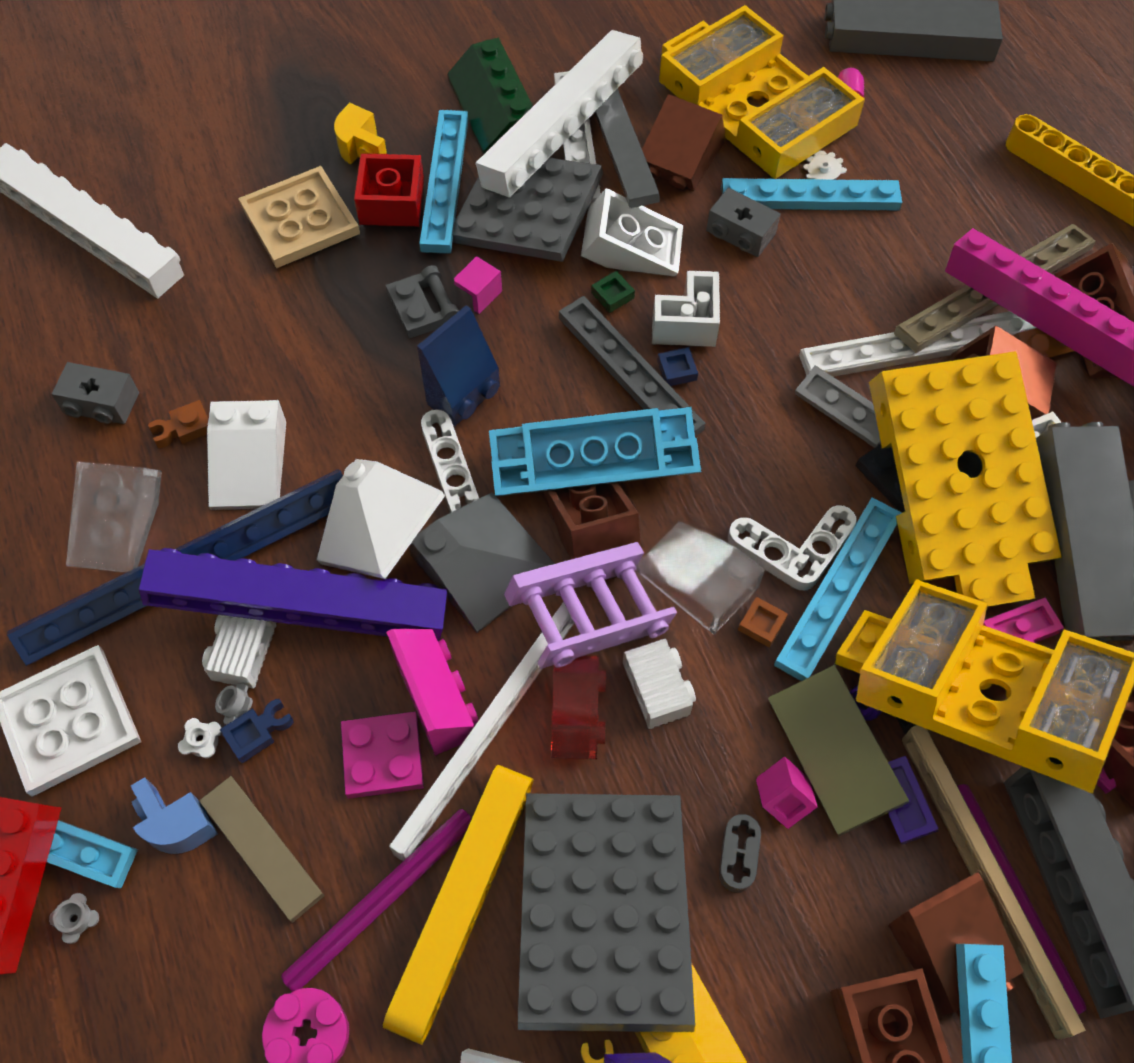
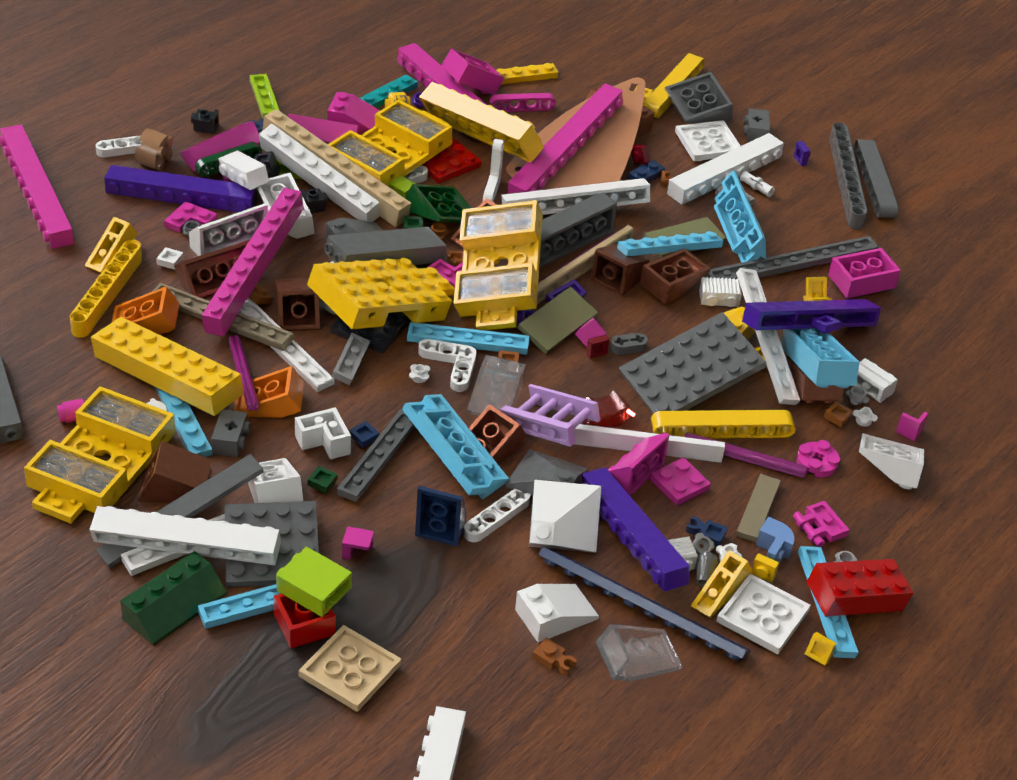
camera: 120 degrees left, 20 degrees down
dark grey brick [52,362,139,424] -> none
yellow brick [334,103,387,164] -> none
dark grey plate [386,265,459,339] -> none
white brick [623,639,696,729] -> none
none -> yellow brick [91,317,244,416]
none -> orange slope [112,286,180,335]
none -> magenta axle [229,335,259,411]
none -> orange slope [233,366,304,418]
none -> lime brick [276,546,352,617]
none -> white plate [409,364,430,383]
none -> dark red plate [586,334,610,359]
none -> yellow slope [691,550,752,619]
none -> dark grey cone [696,552,718,587]
none -> yellow plate [751,553,779,583]
none -> dark pink plate [793,501,850,547]

